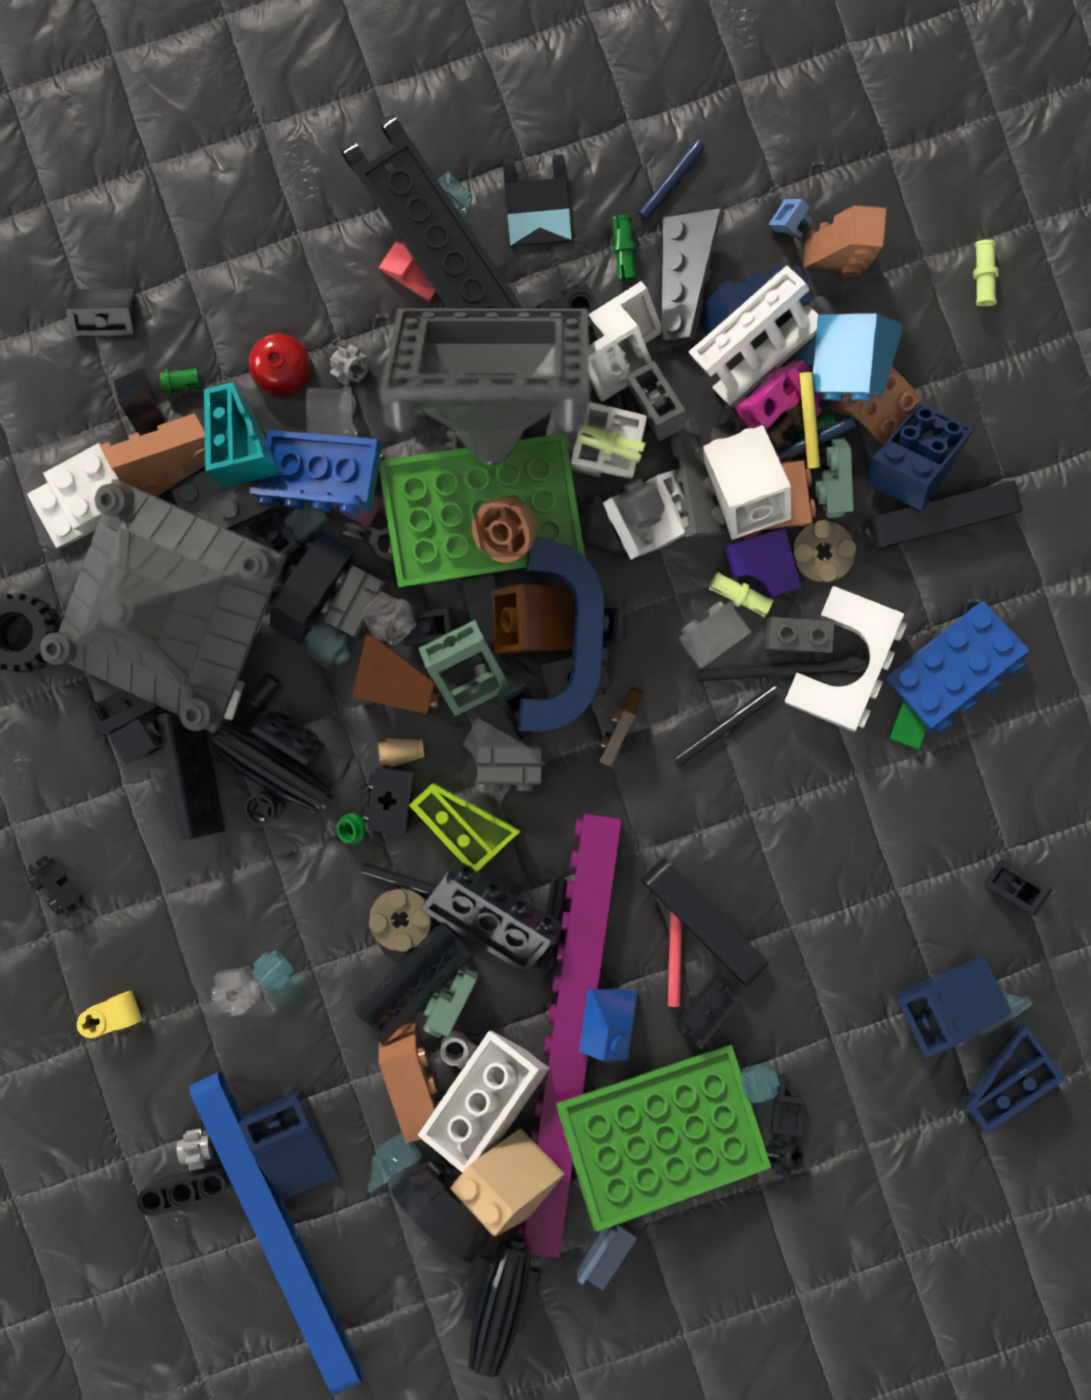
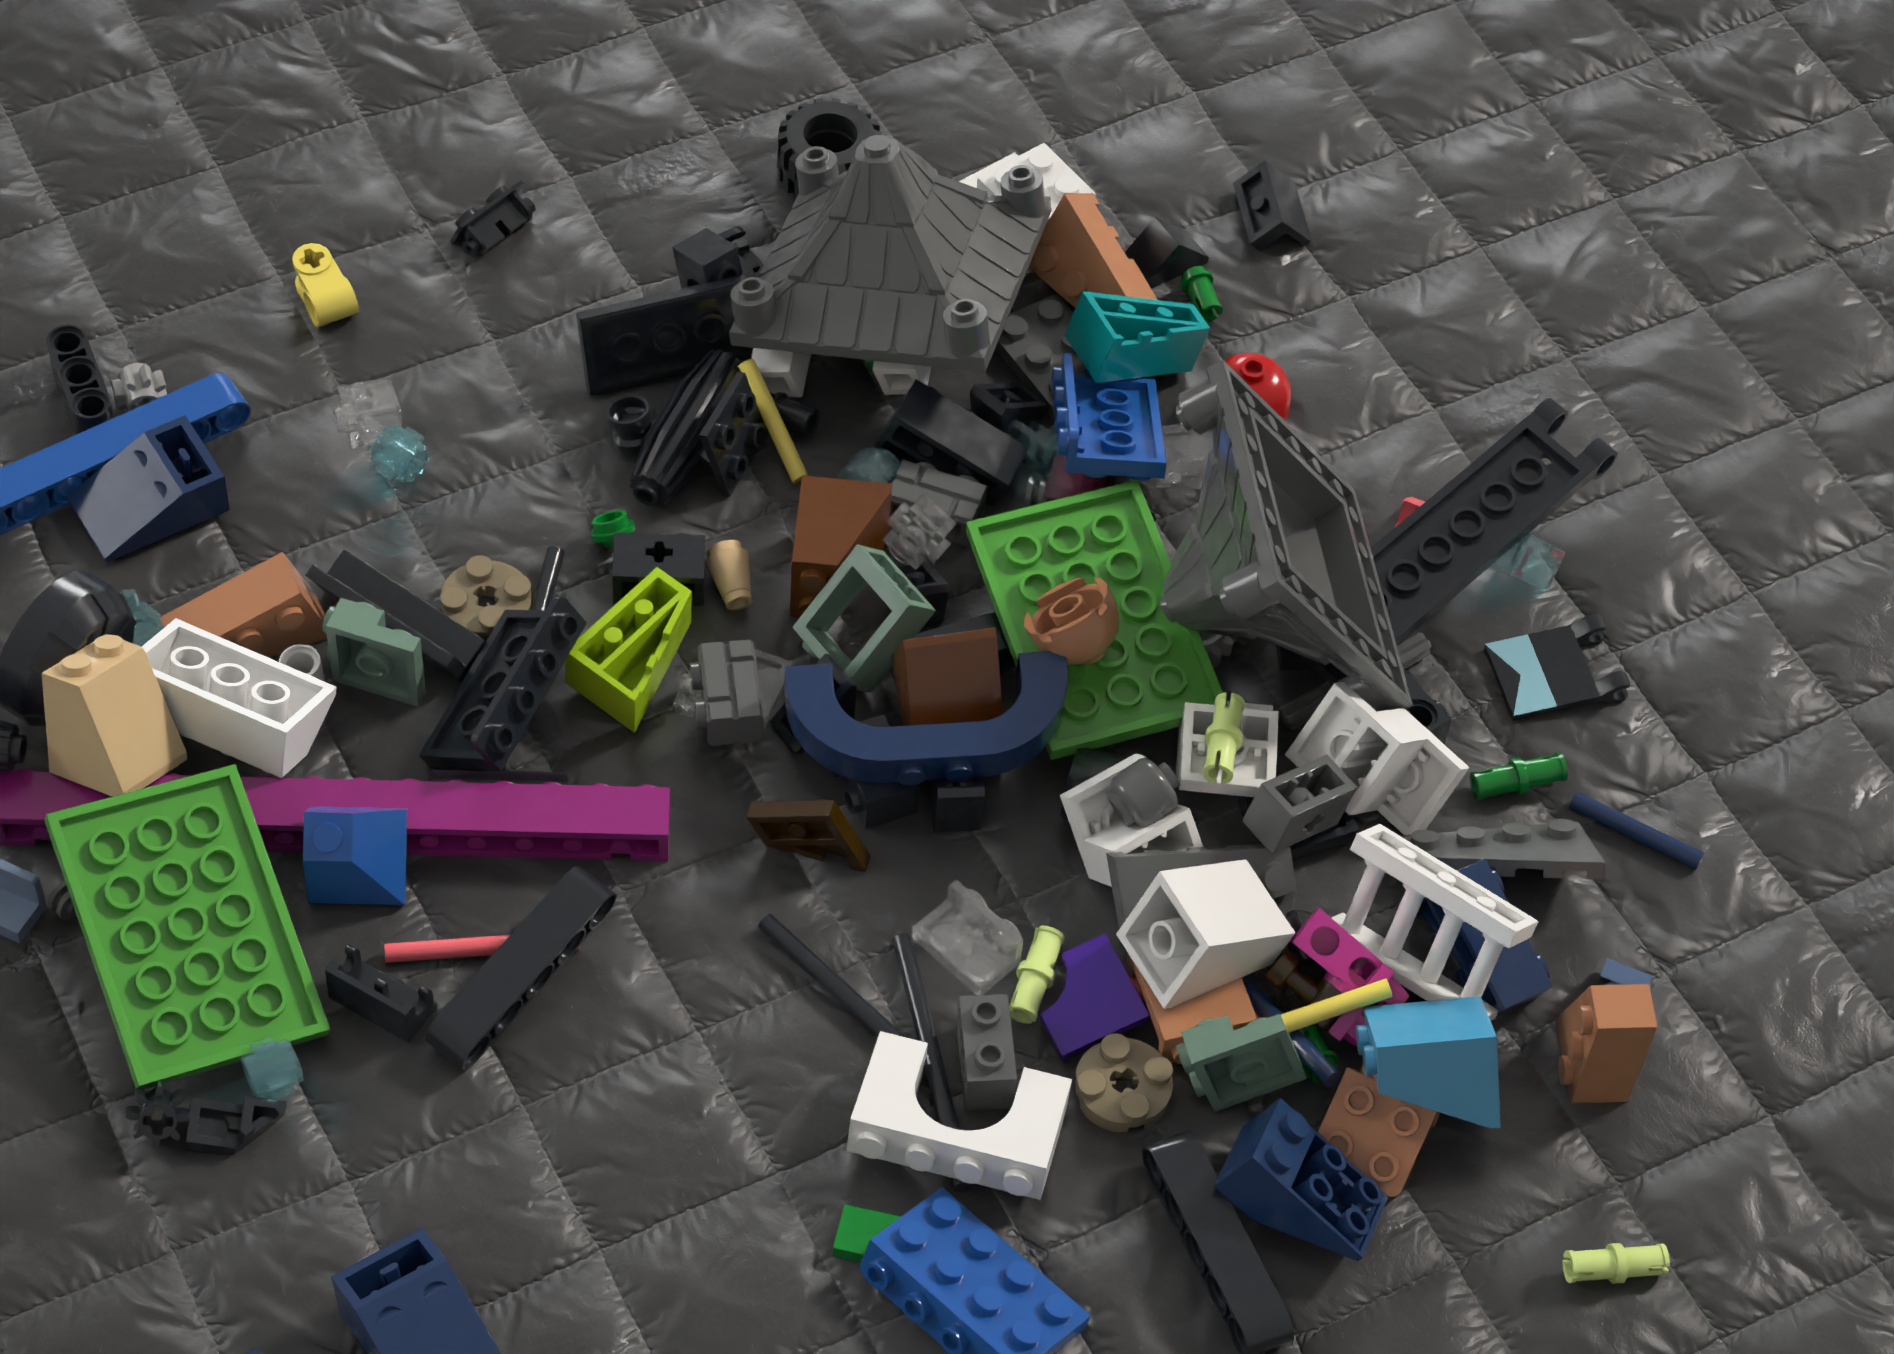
camera: 75 degrees right, 35 degrees down
none -> light yellow bar [738,359,809,483]

